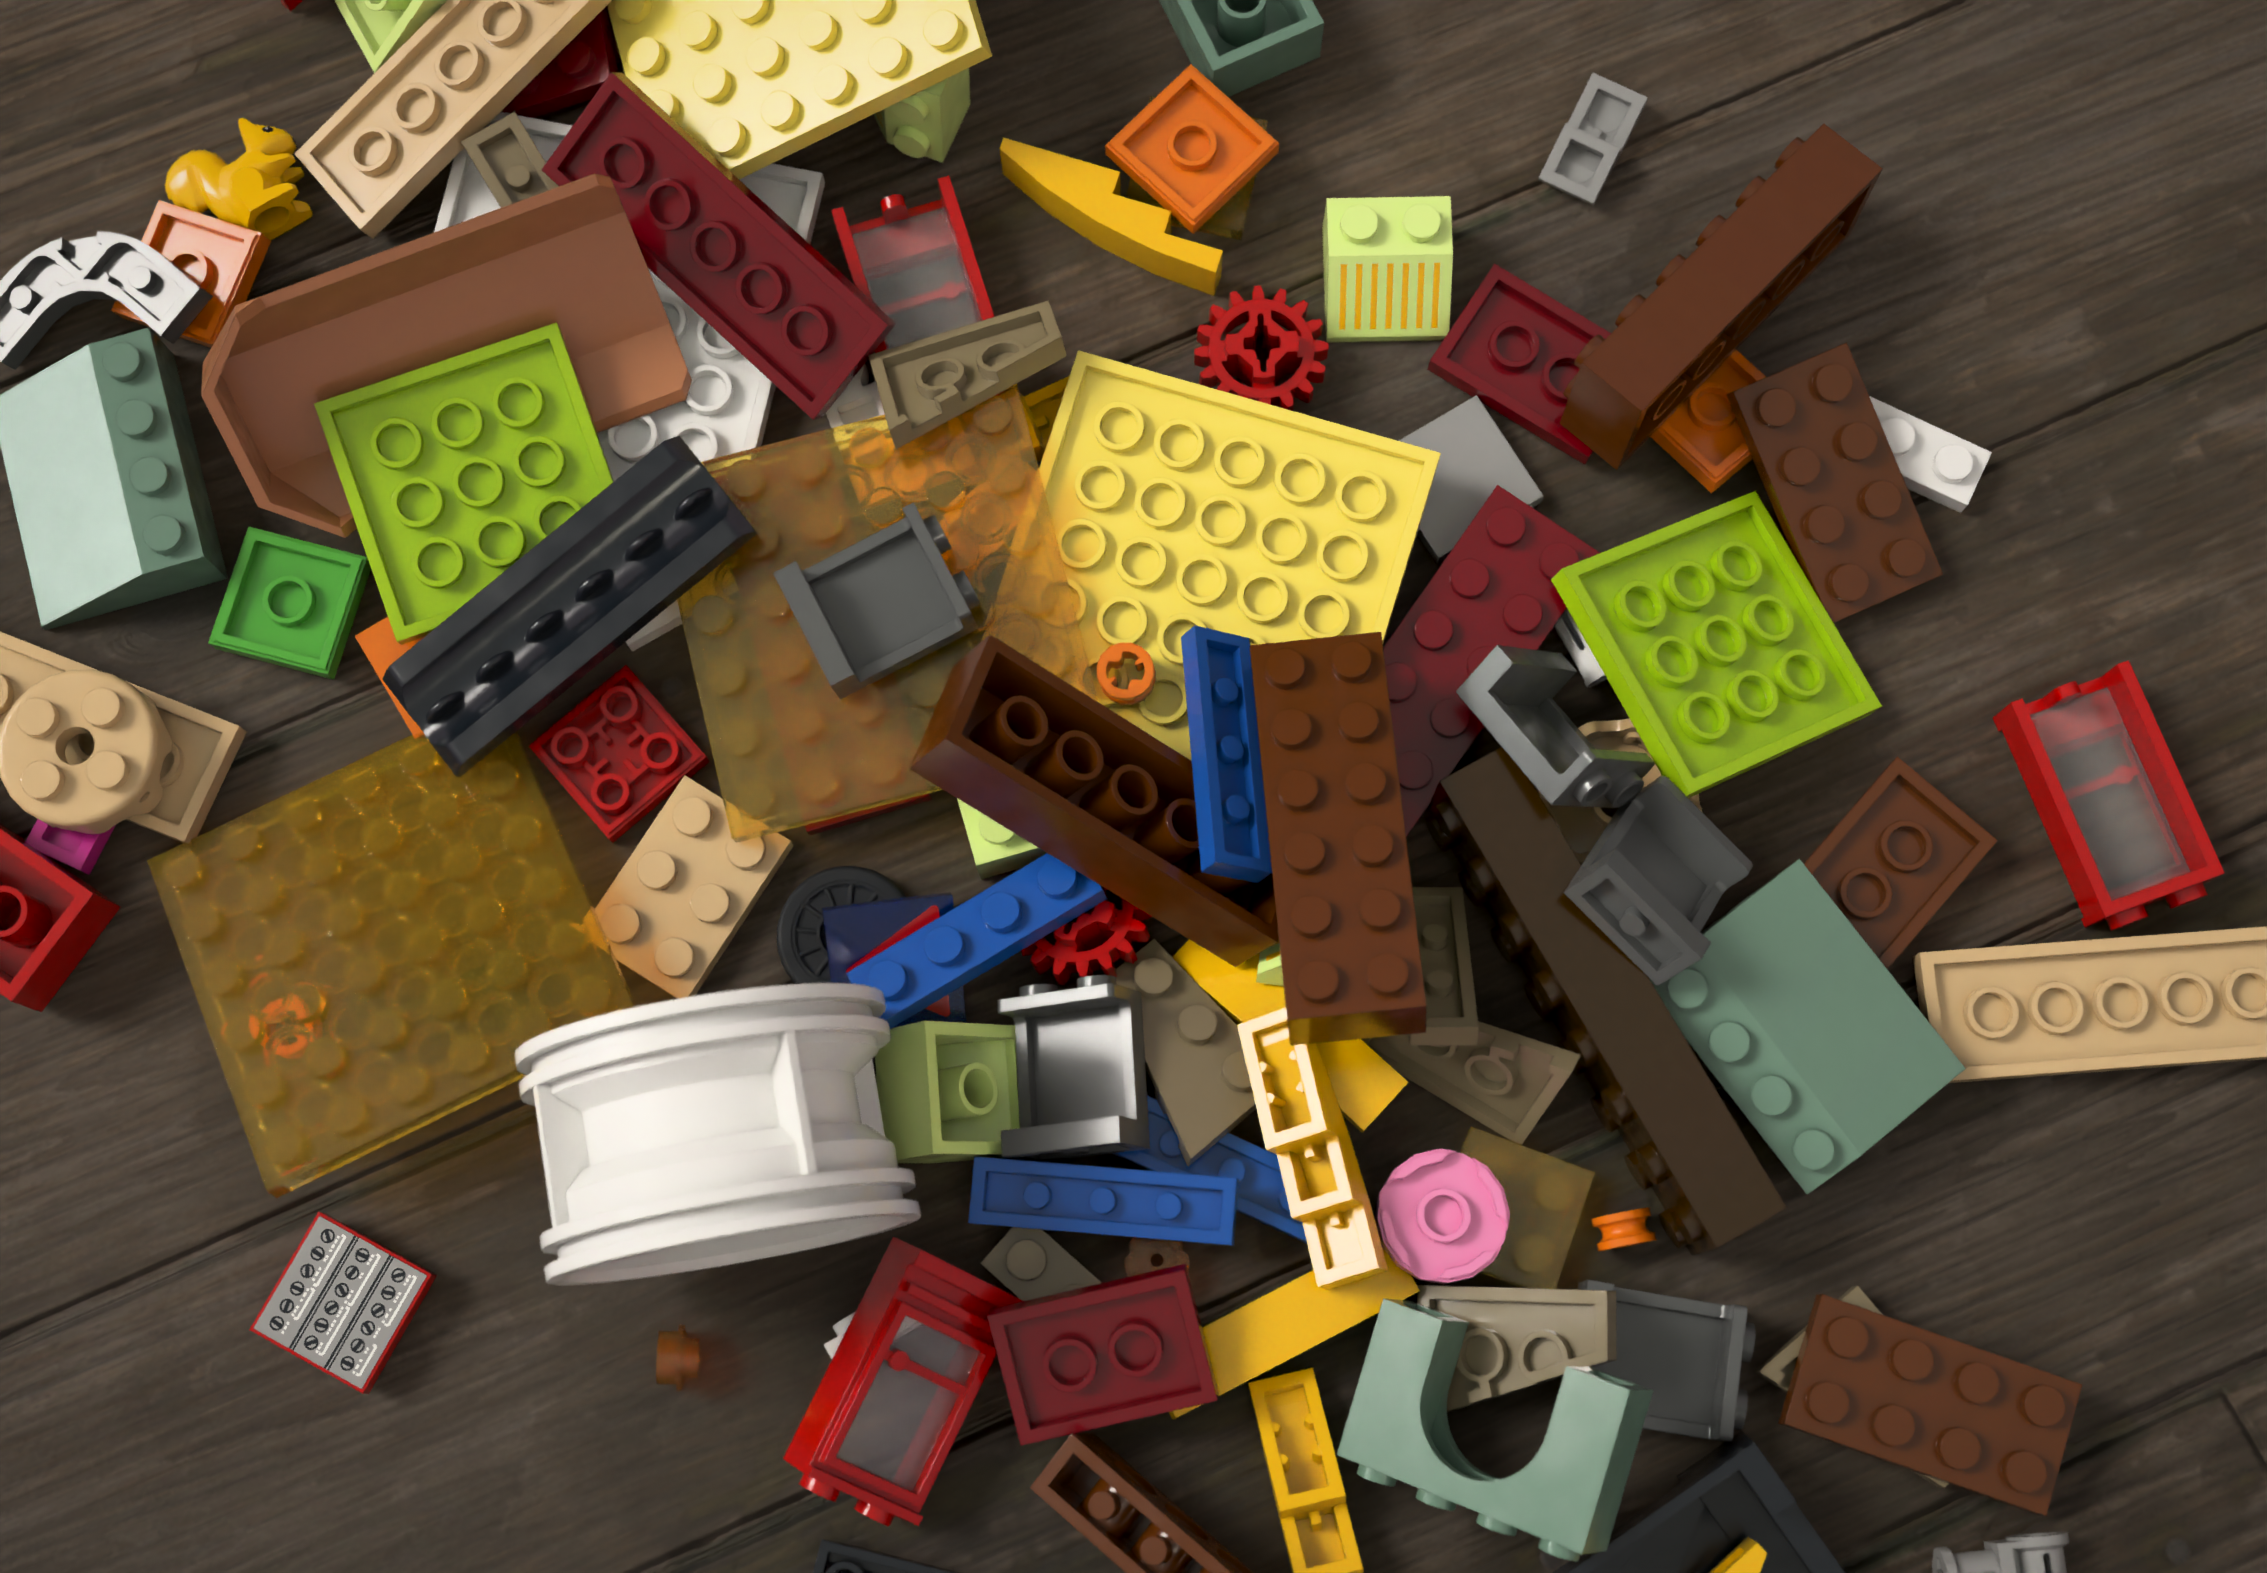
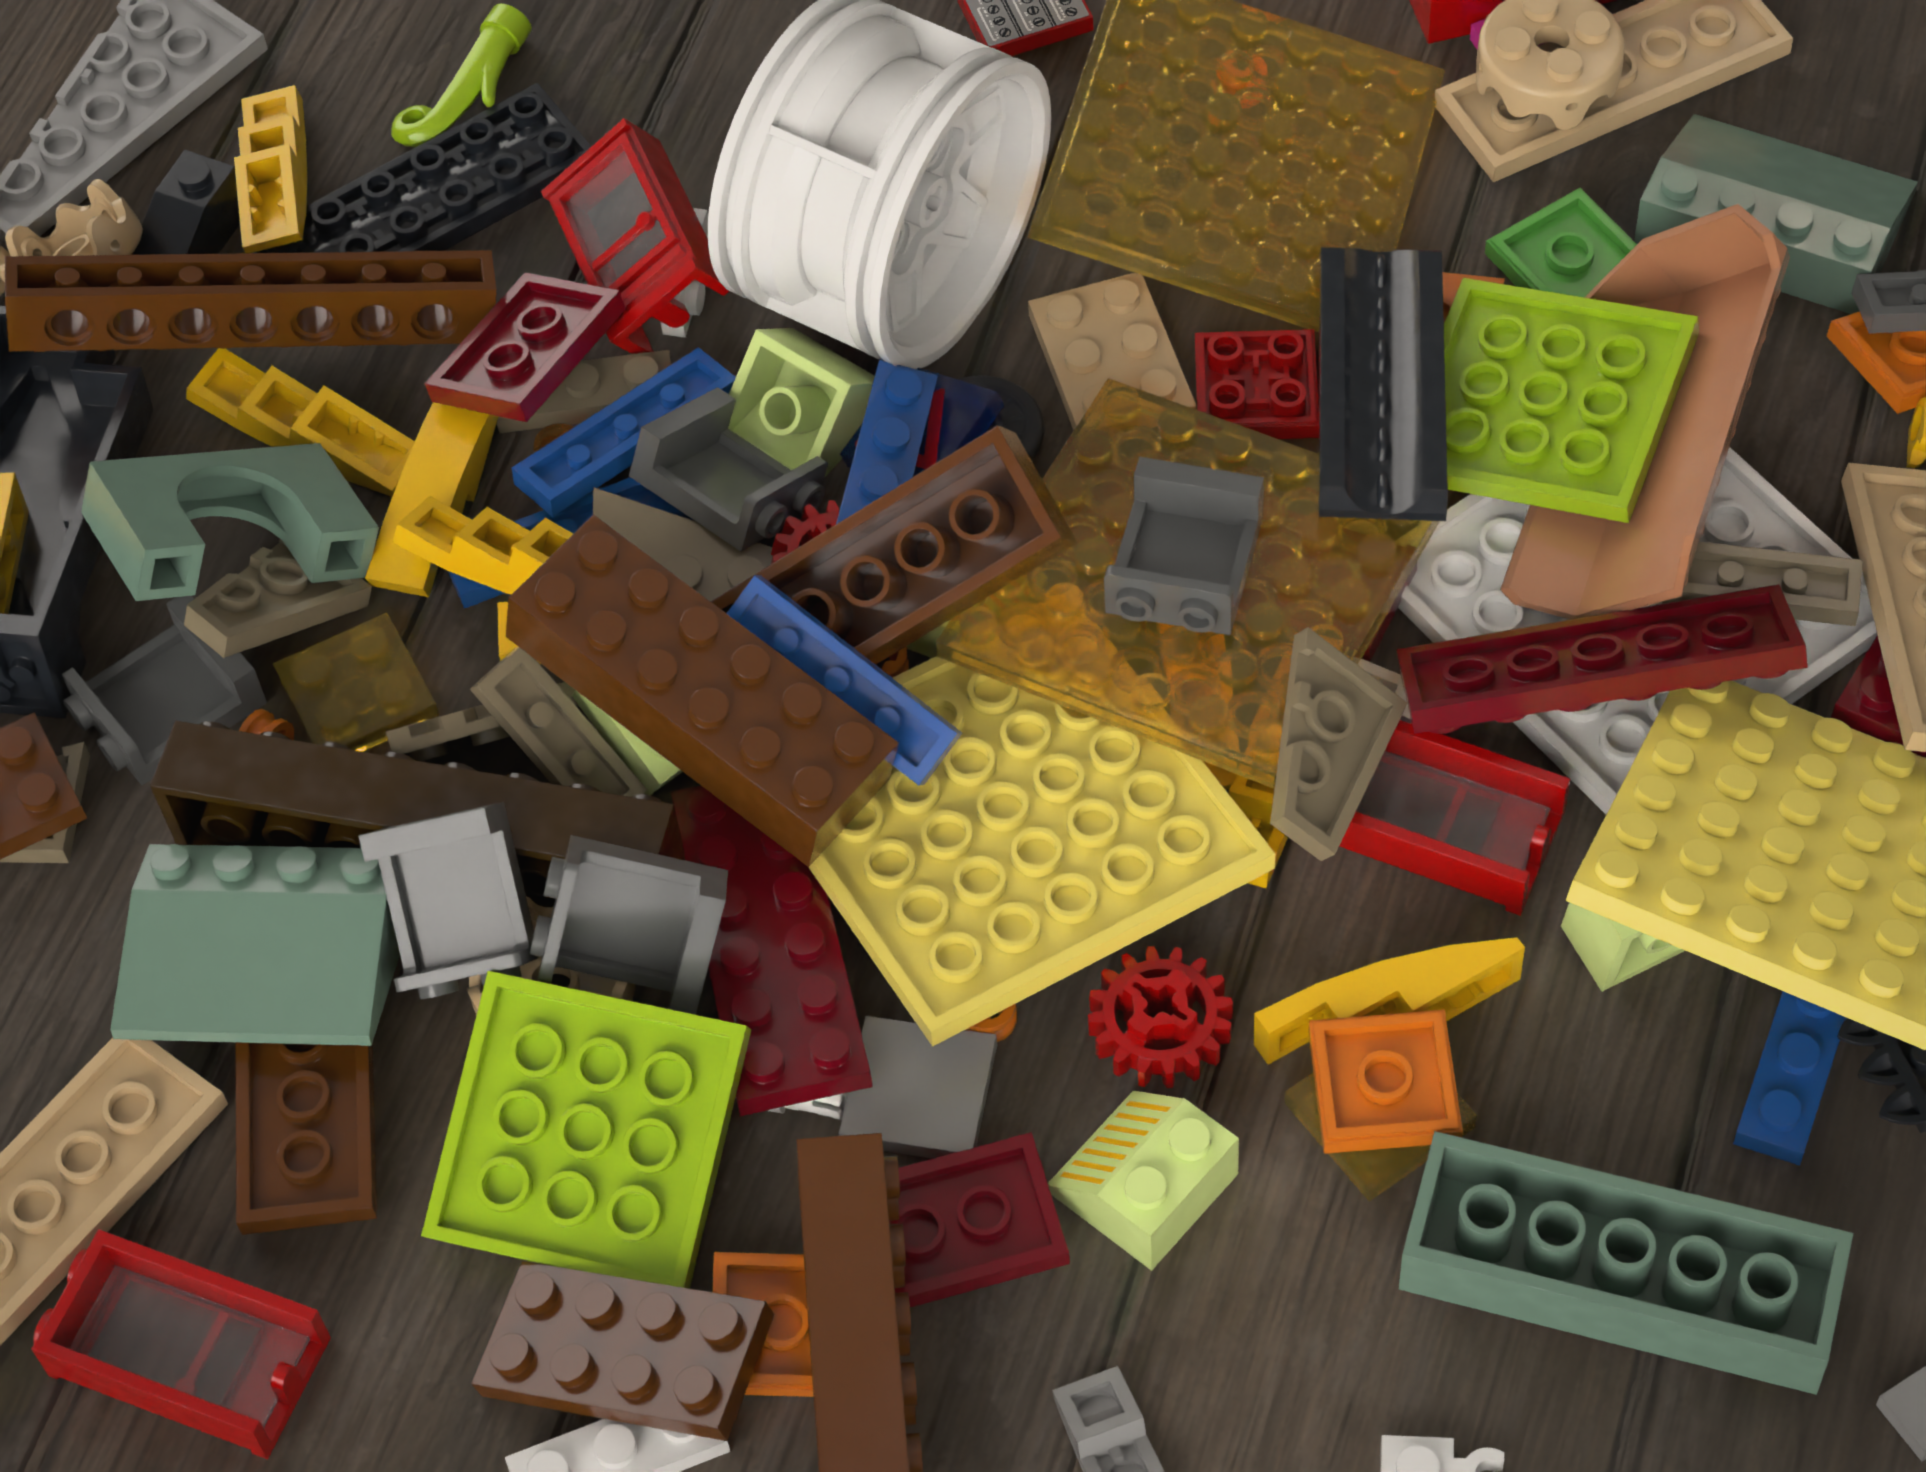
camera: 135 degrees right, 20 degrees down
orange bush [1097,642,1156,705] -> none
bright pink tile [1375,1149,1510,1284] -> none

